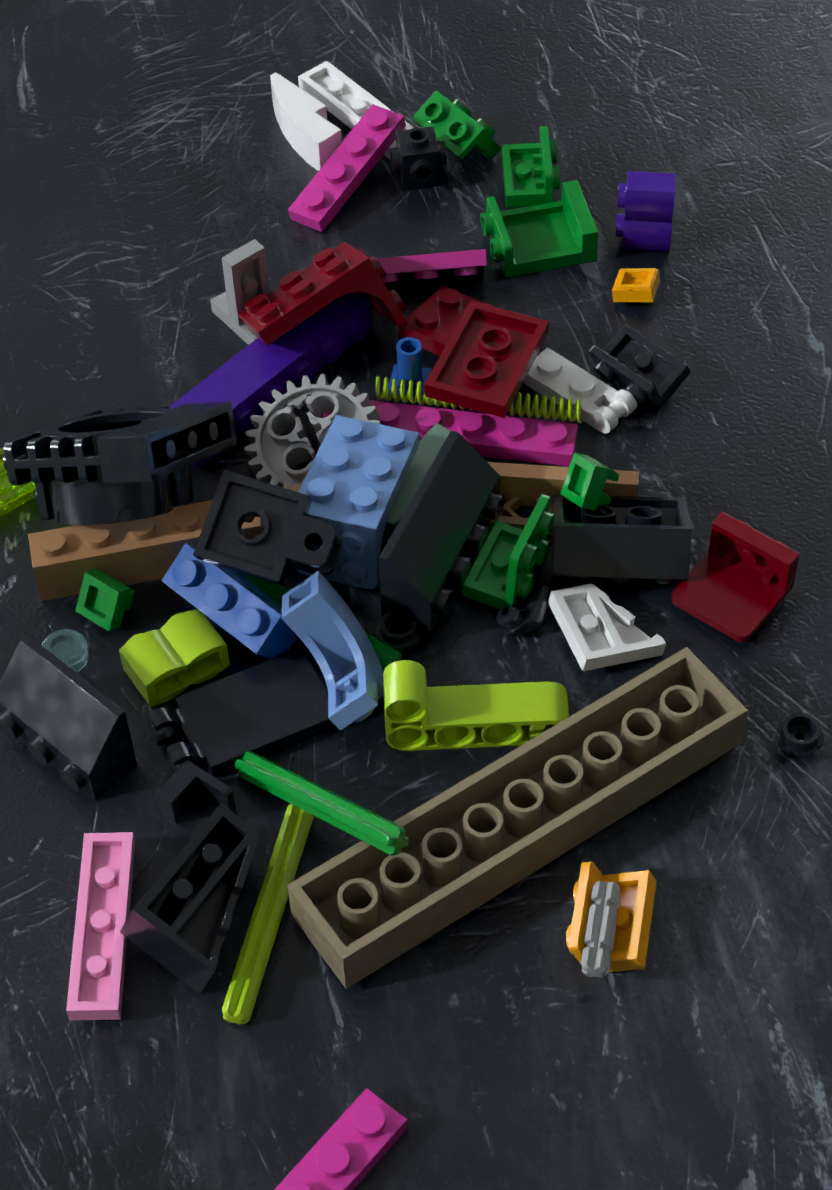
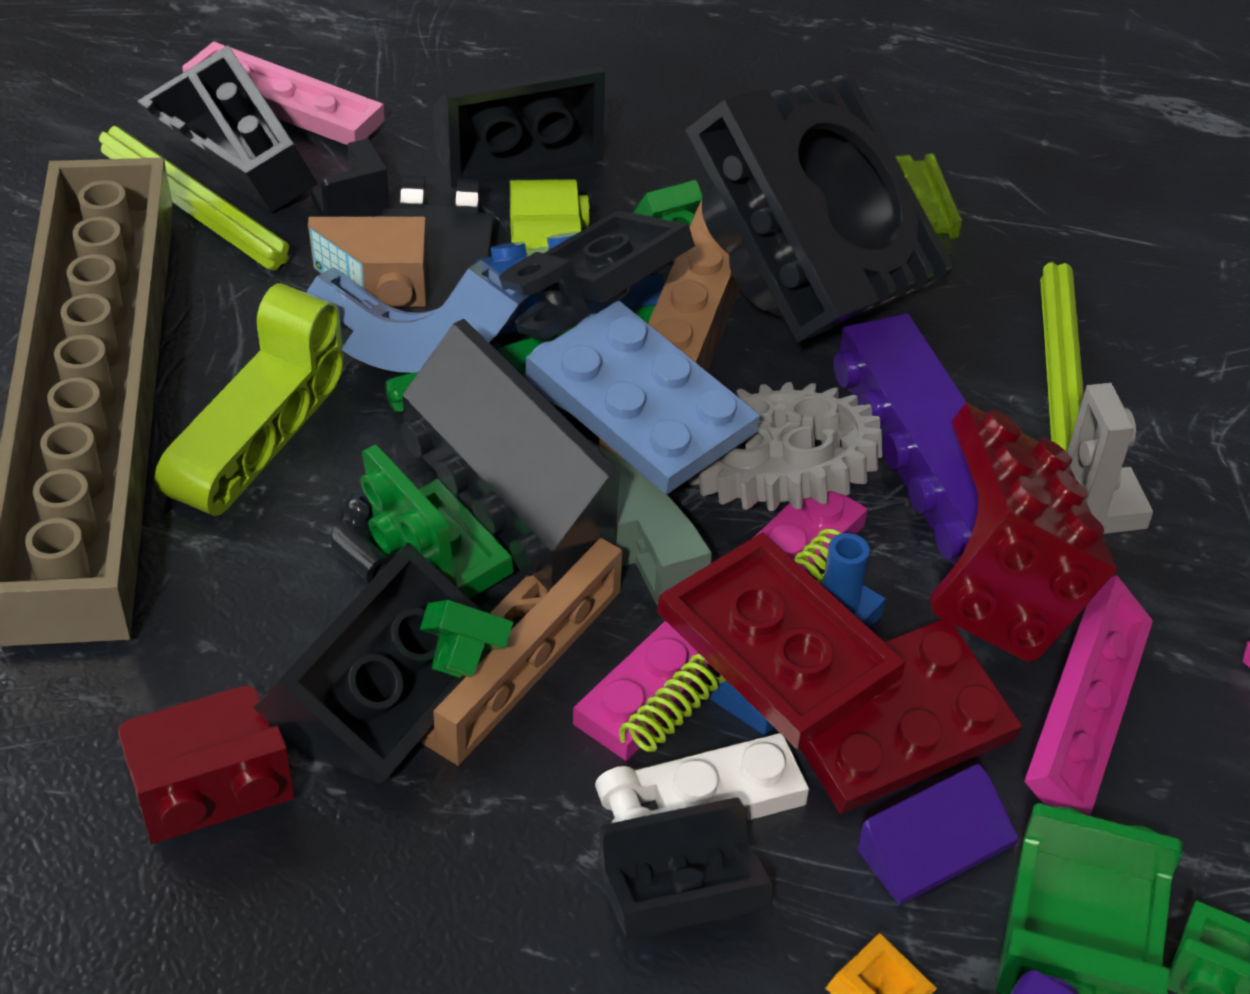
camera: 115 degrees right, 5 degrees down
clear light blue tile [42,629,89,672] -> none
green axle [235,751,409,856] -> none
white wing [548,584,666,671] -> none
none -> medium nougat slope [308,217,428,307]
none -> dark purple slope [857,764,1019,906]
none -> lime axle [1040,262,1084,452]

